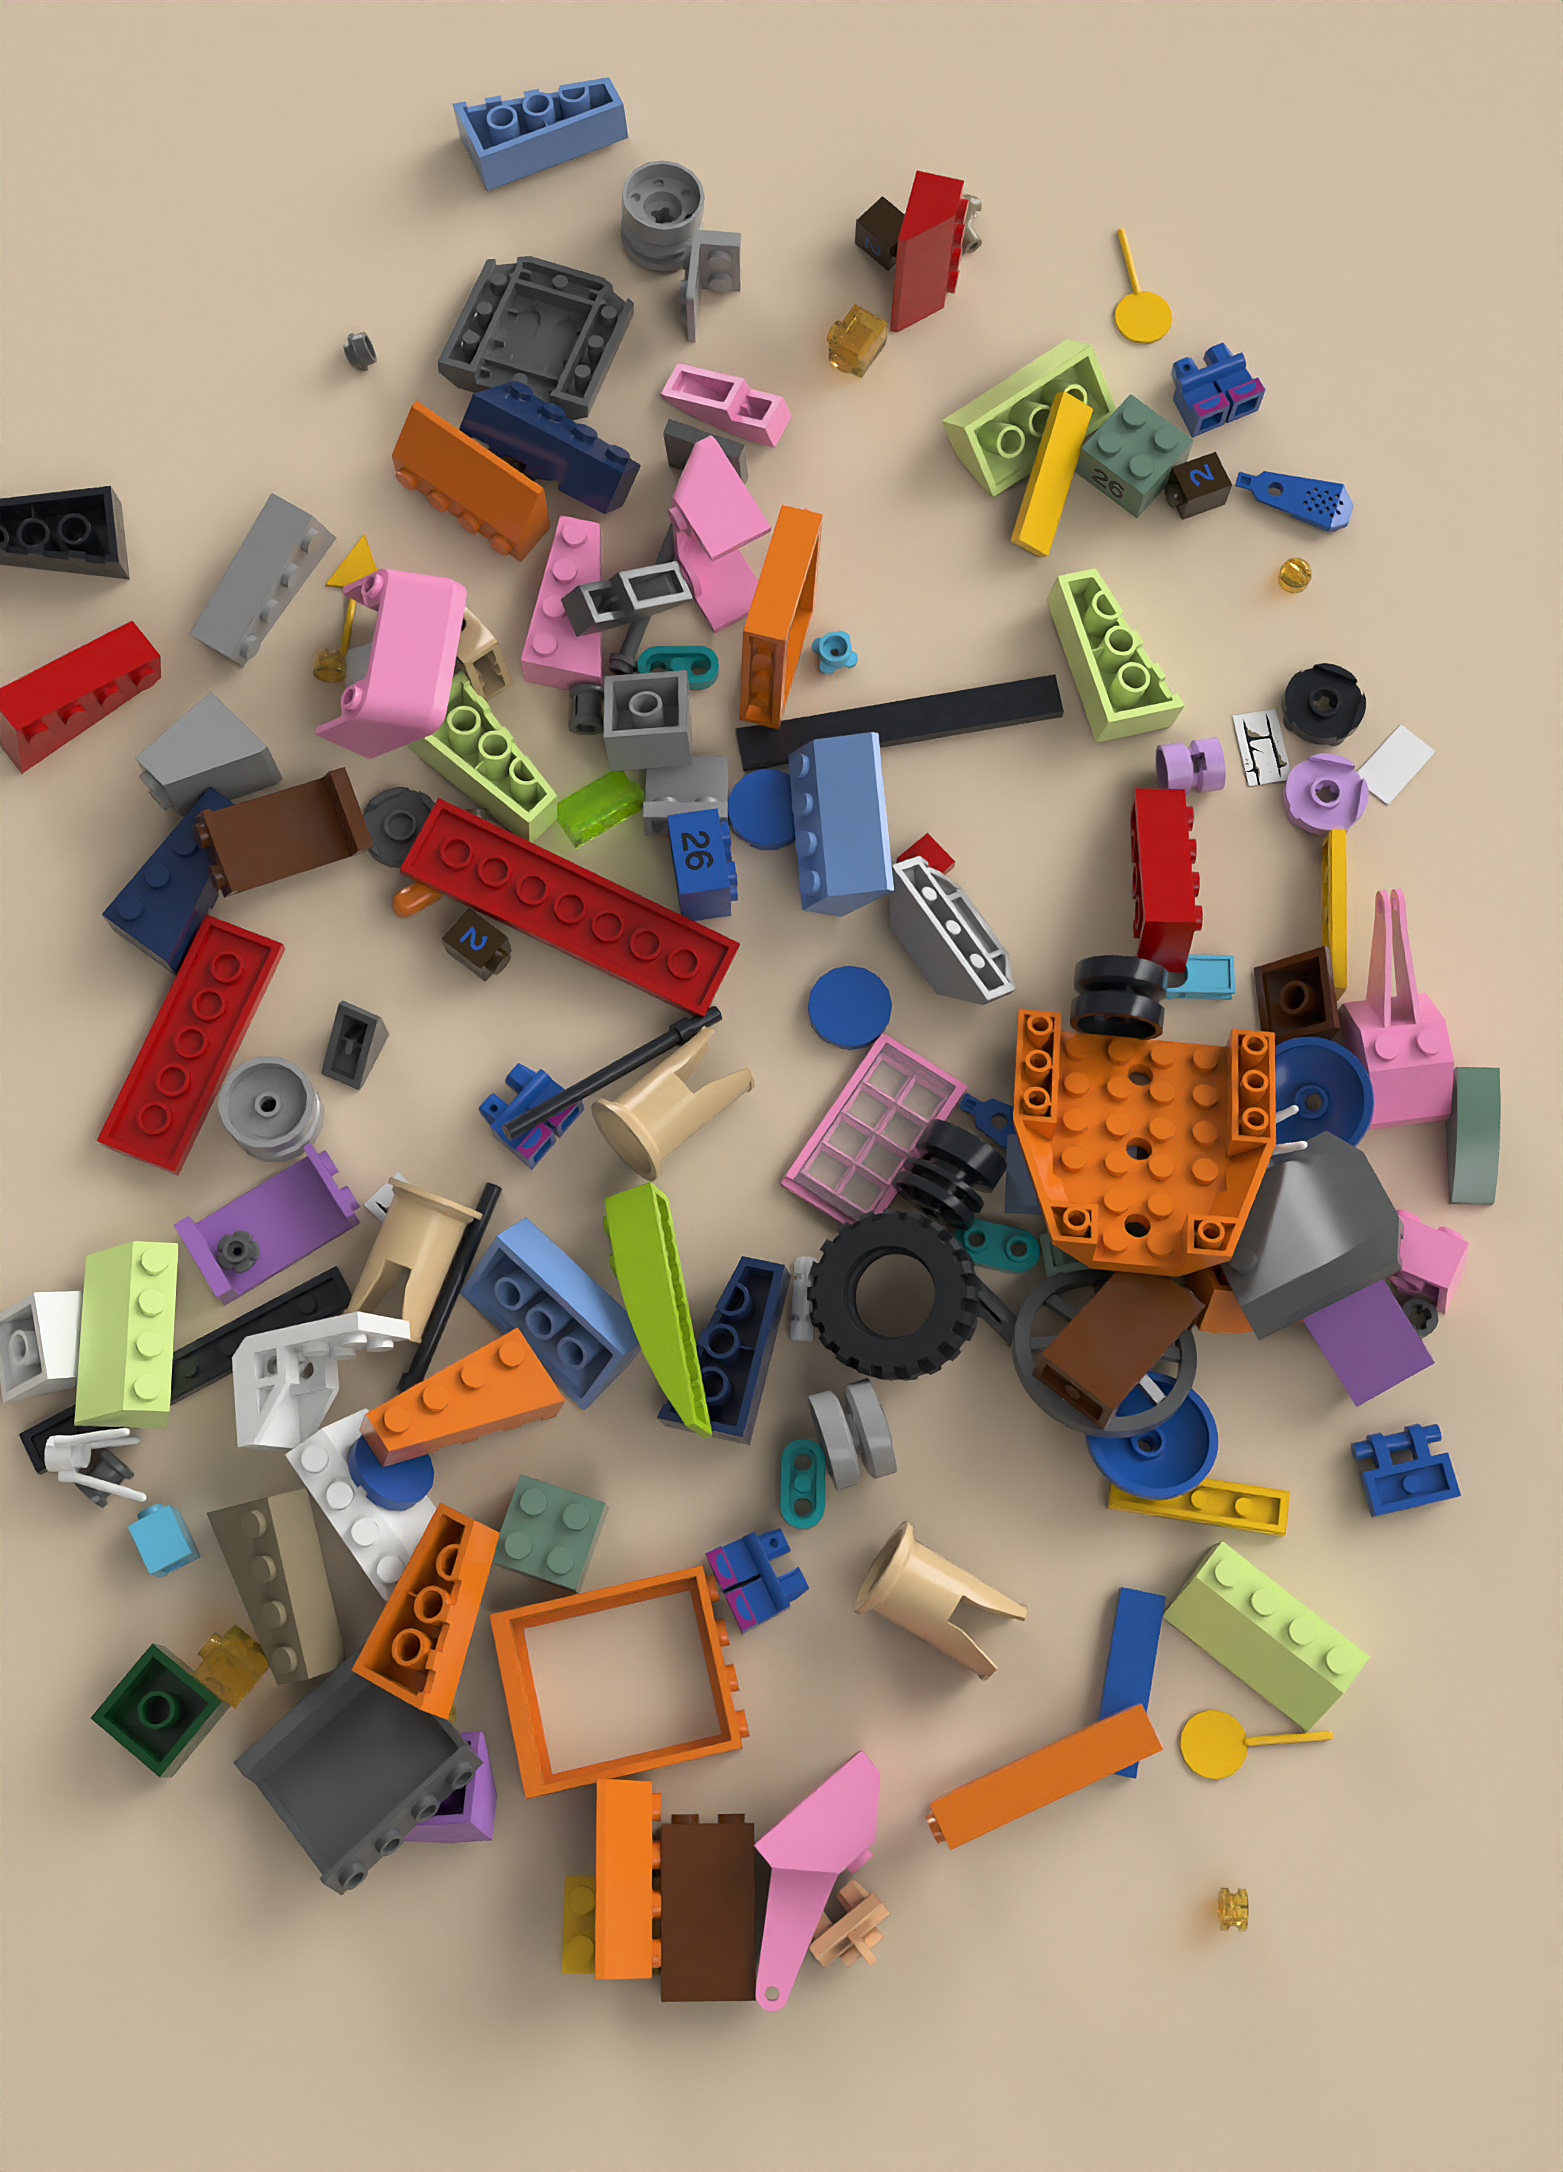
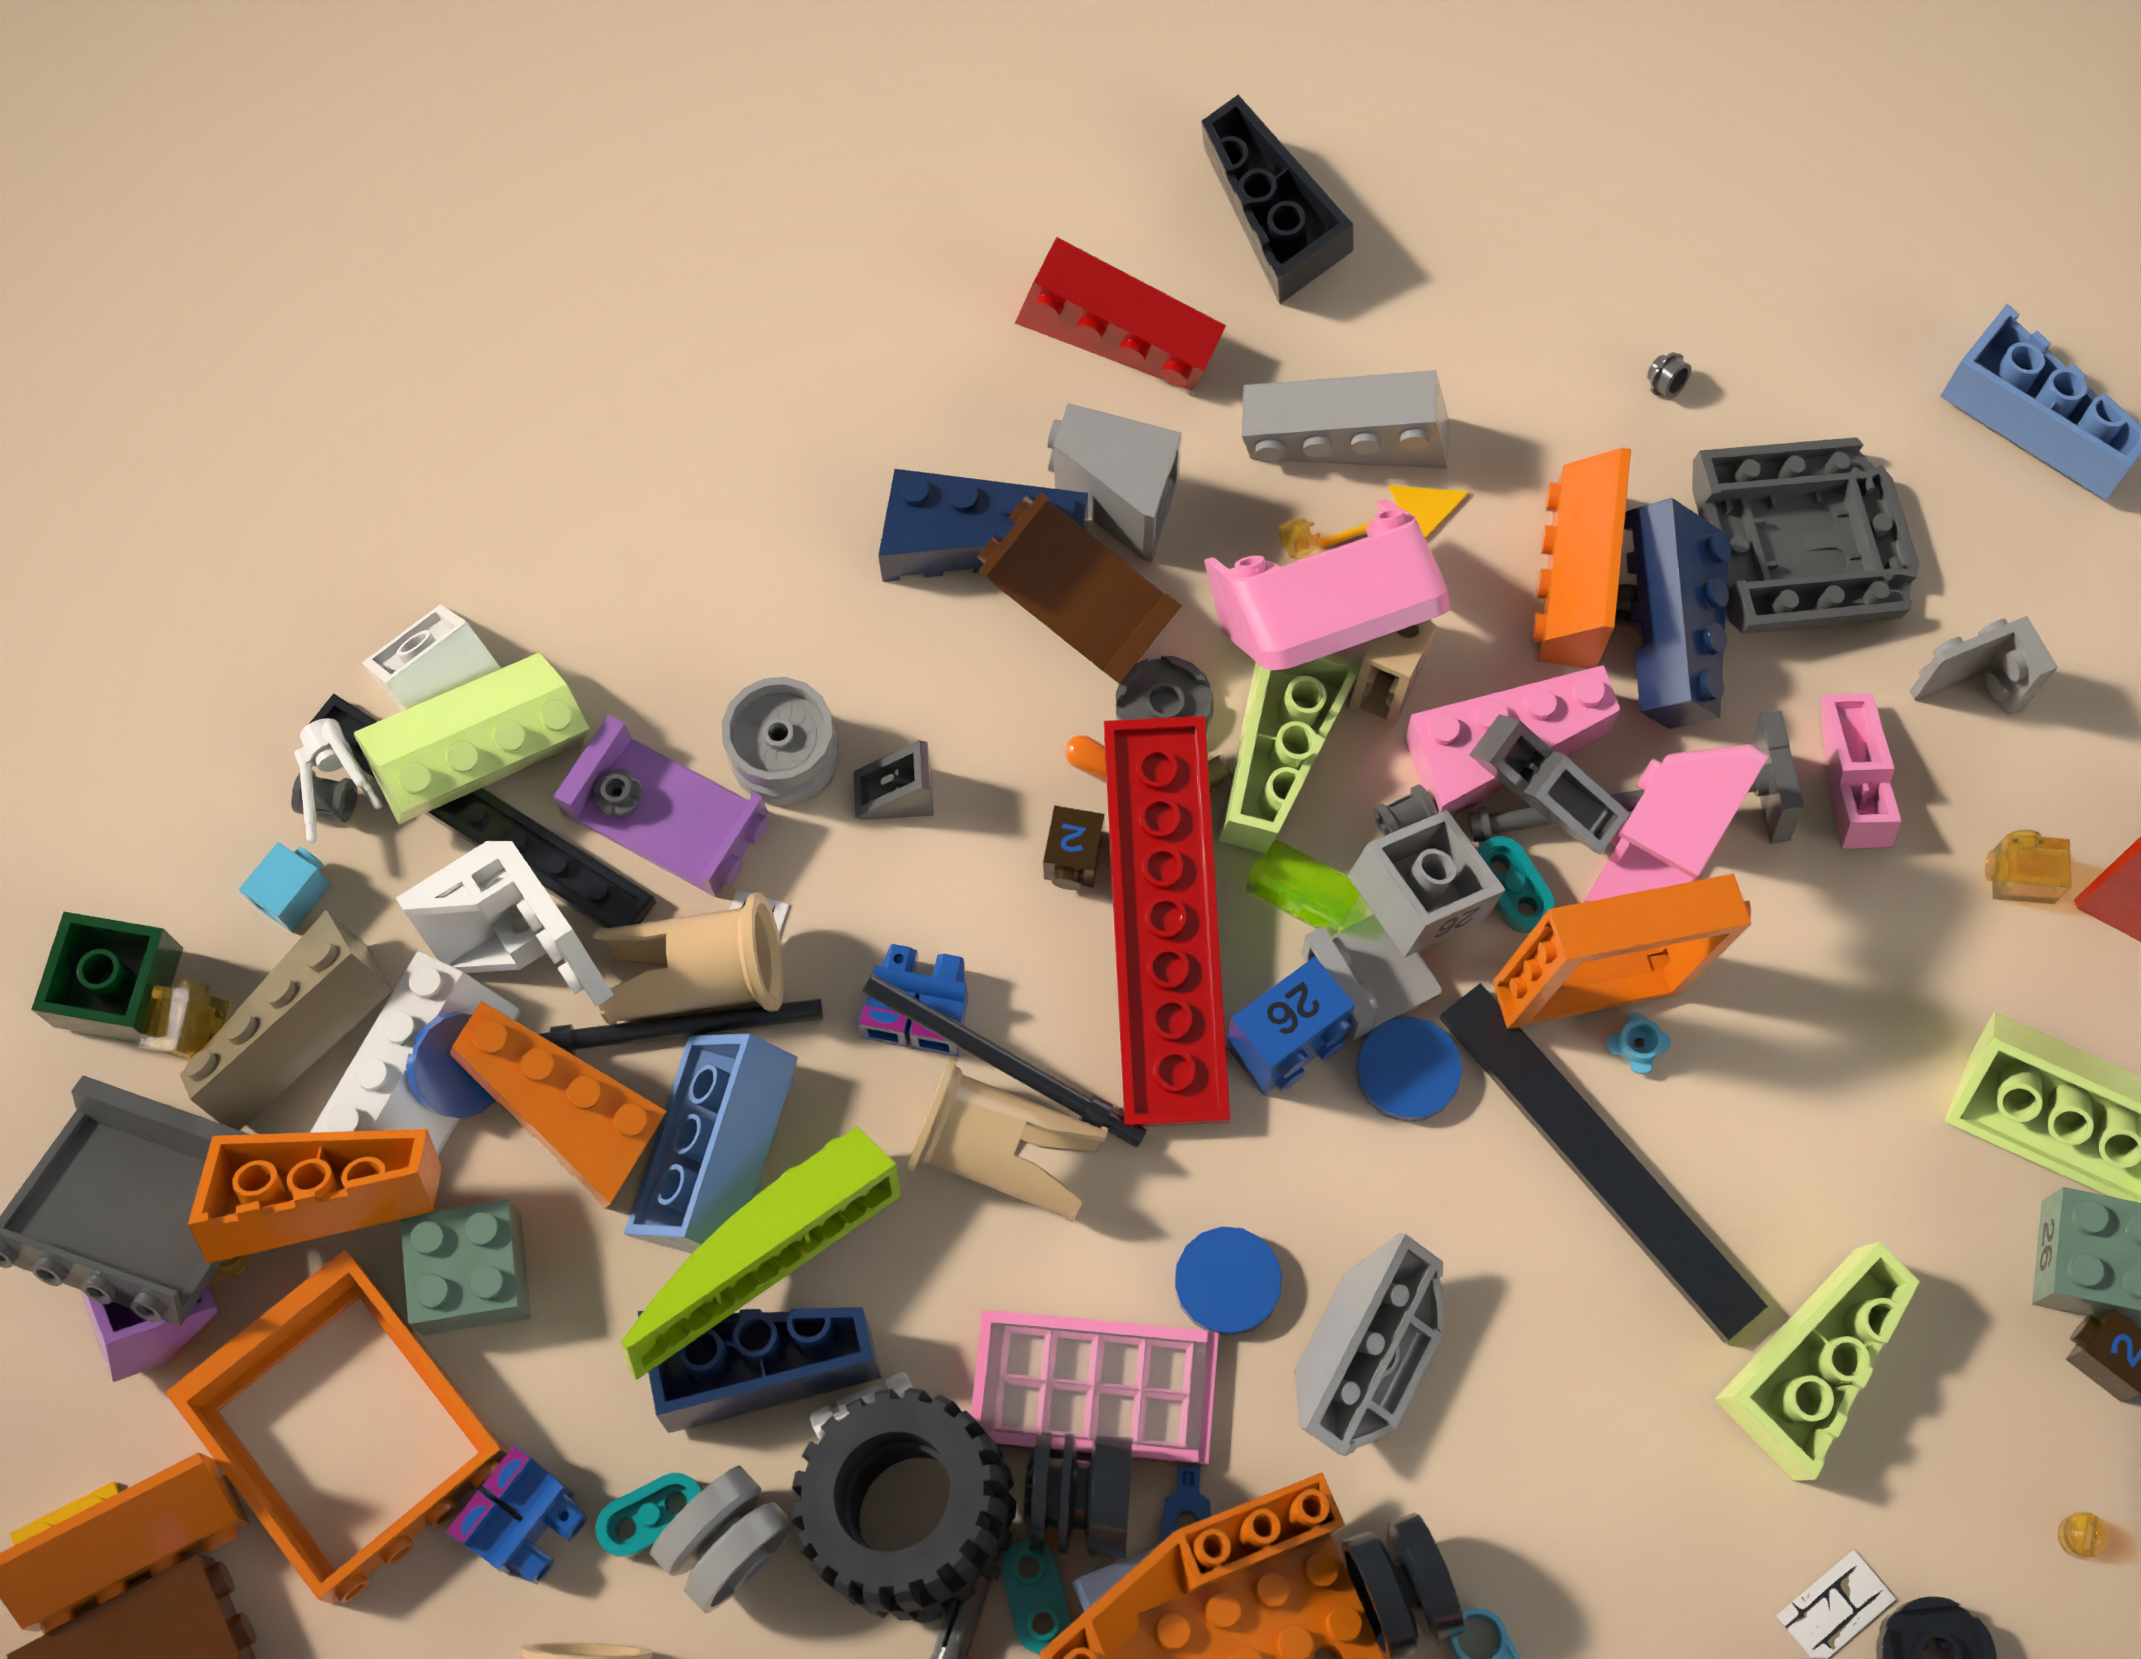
camera: 65 degrees right, 5 degrees down
red plate [97,914,286,1176] -> none
light grey wheel [621,160,705,271] -> none
medium blue slope [788,732,894,917] -> none
red plate [896,832,955,875] -> none
yellow tile [1010,391,1093,557] -> none
red wedge [1130,788,1203,973] -> none
lavender wheel [1155,737,1226,795] -> none

